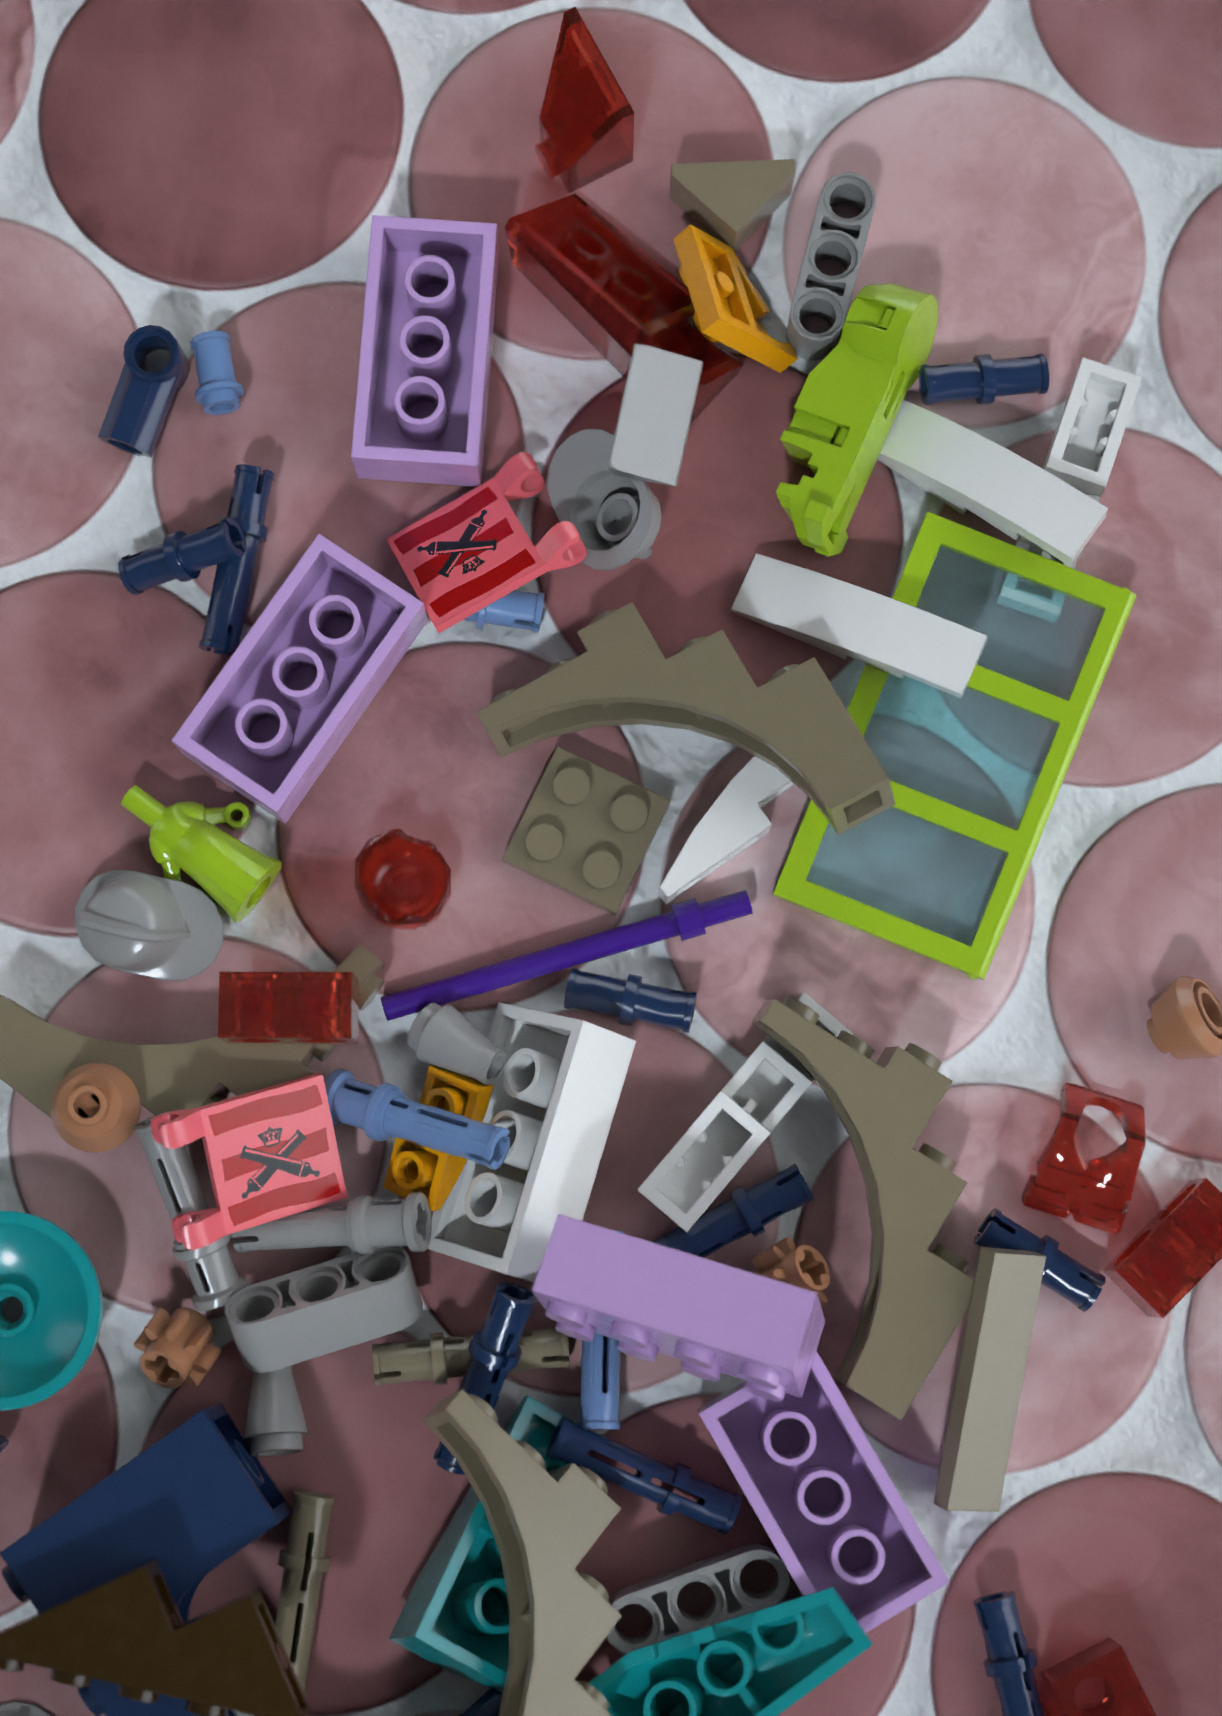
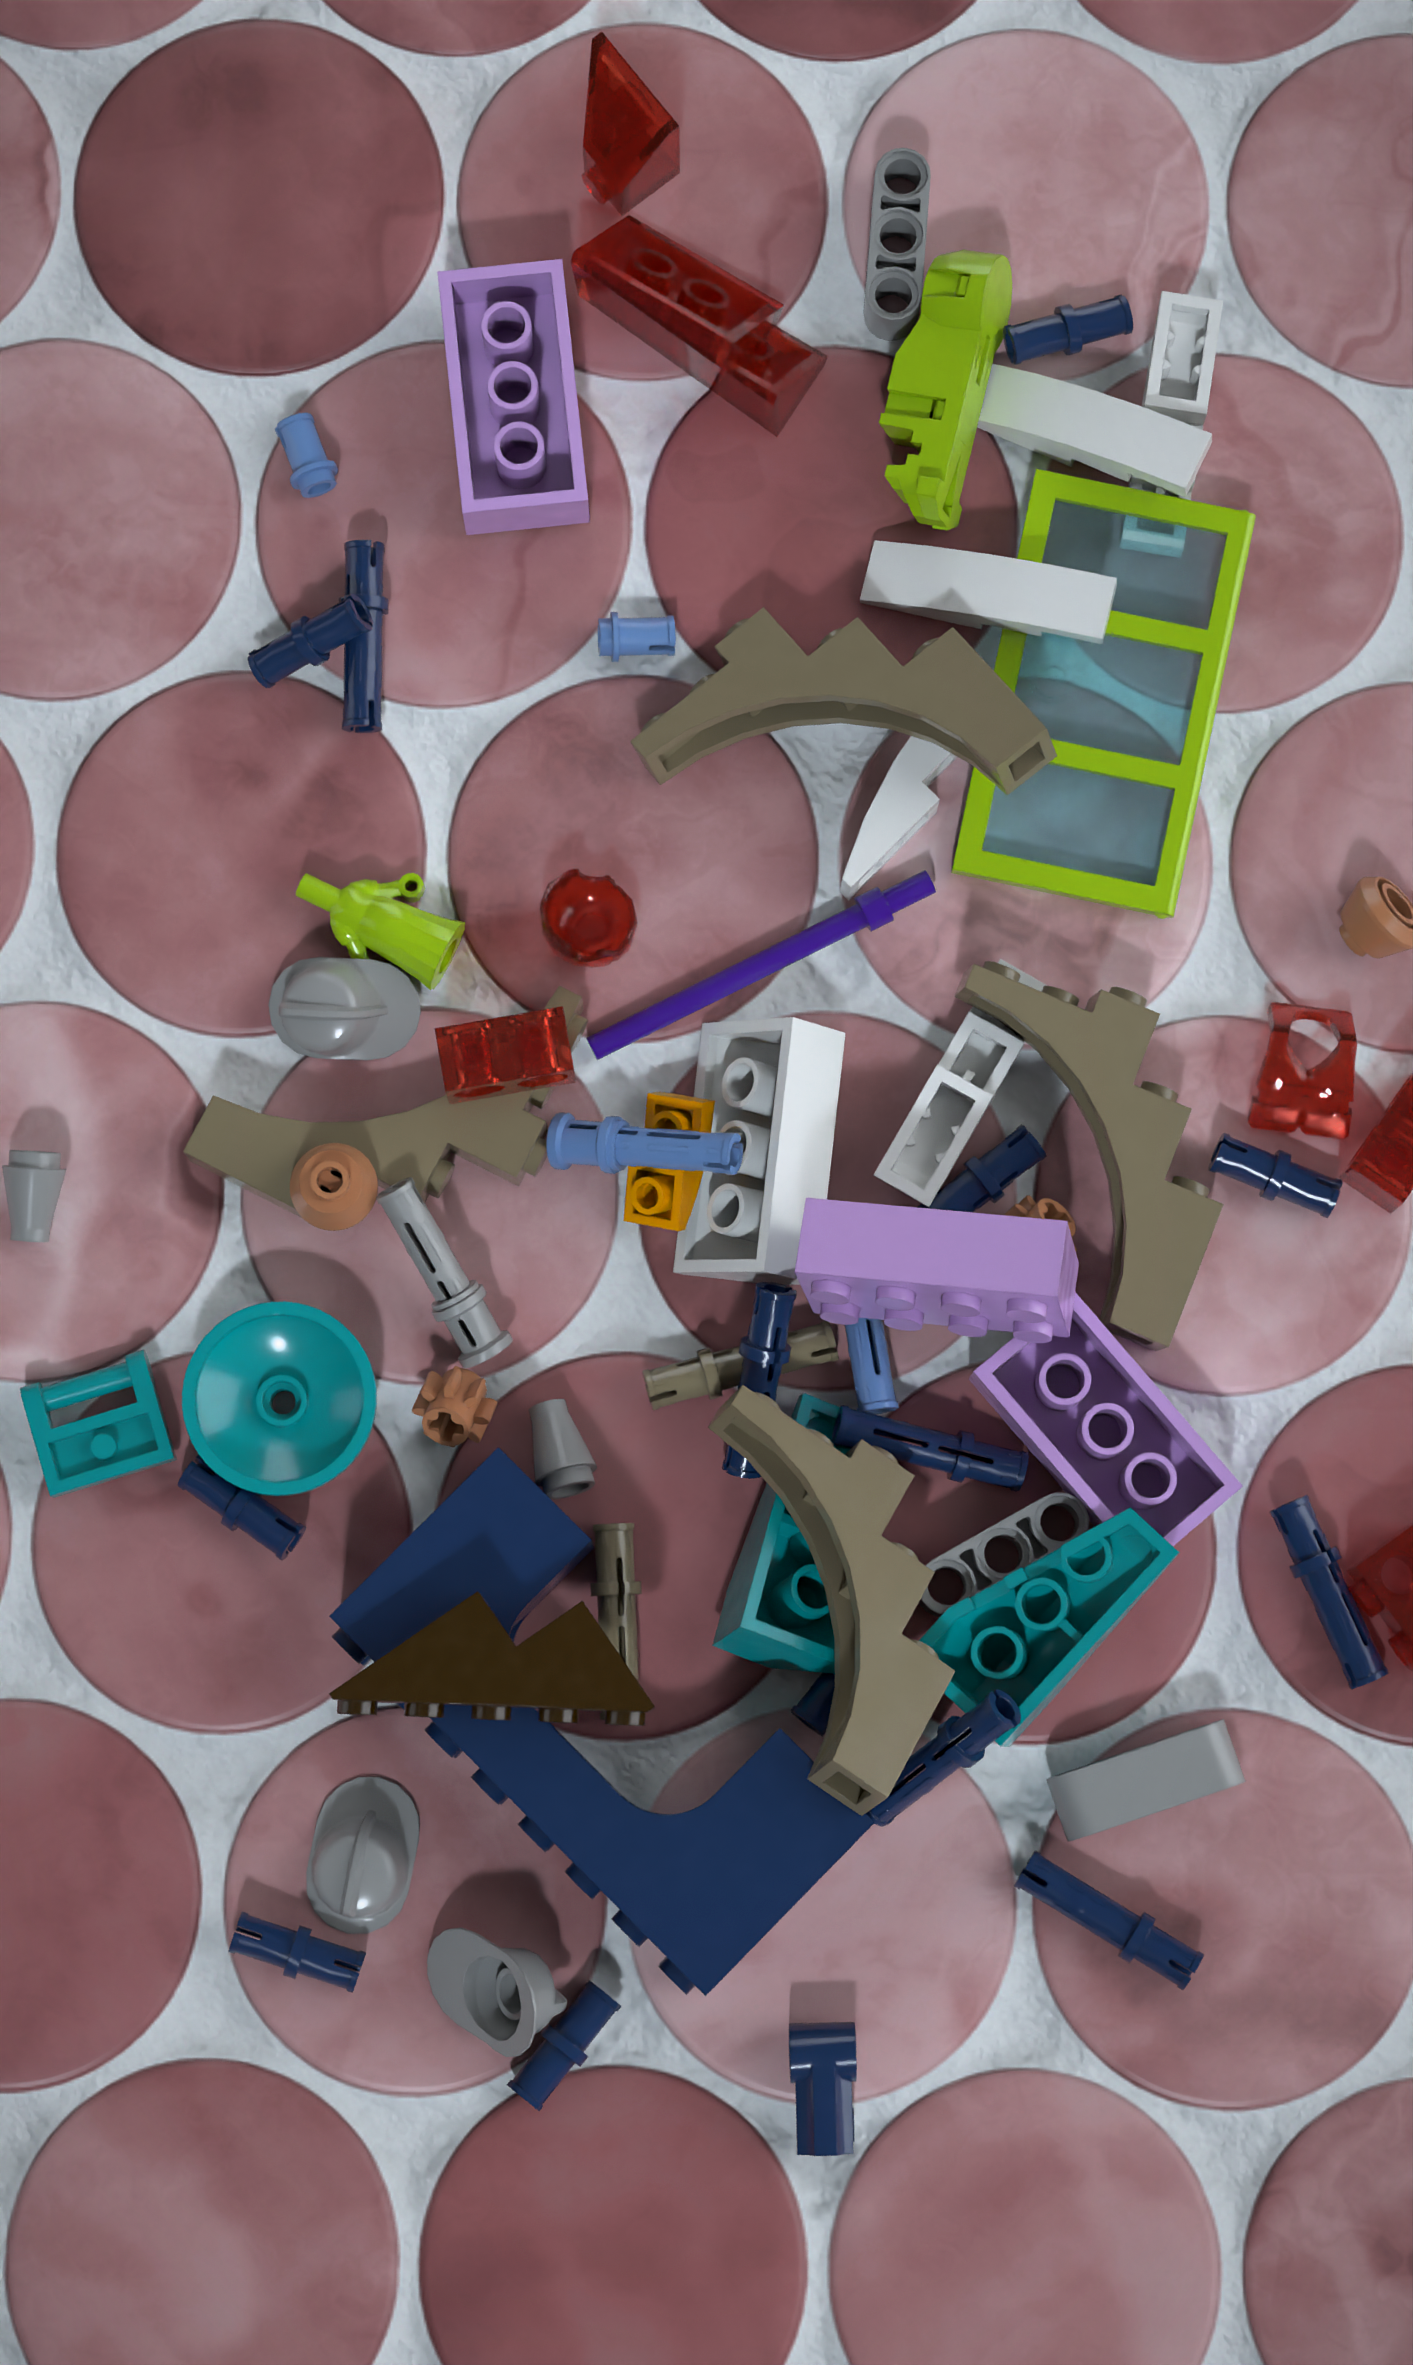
camera: 10 degrees left, 0 degrees up
dark blue piece [98,325,189,458] -> none
flag [150,1072,348,1250] -> none
lavender brick [171,534,428,824] -> none
light grey beam [225,1246,423,1373] -> none
light grey pin [231,1192,432,1255] -> none
coral flag [386,452,587,633] -> none
light grey cone [407,1003,506,1085] -> none
dark tan plate [502,746,671,916] -> none
light grey piece [547,429,662,570] -> none
dark blue pin [564,967,697,1033] -> none
light grey slope [608,343,704,487] -> none
dark tan slope [670,159,795,252] -> none
light orange wing [673,224,798,373] -> none
dark tan tile [933,1247,1046,1512] -> none

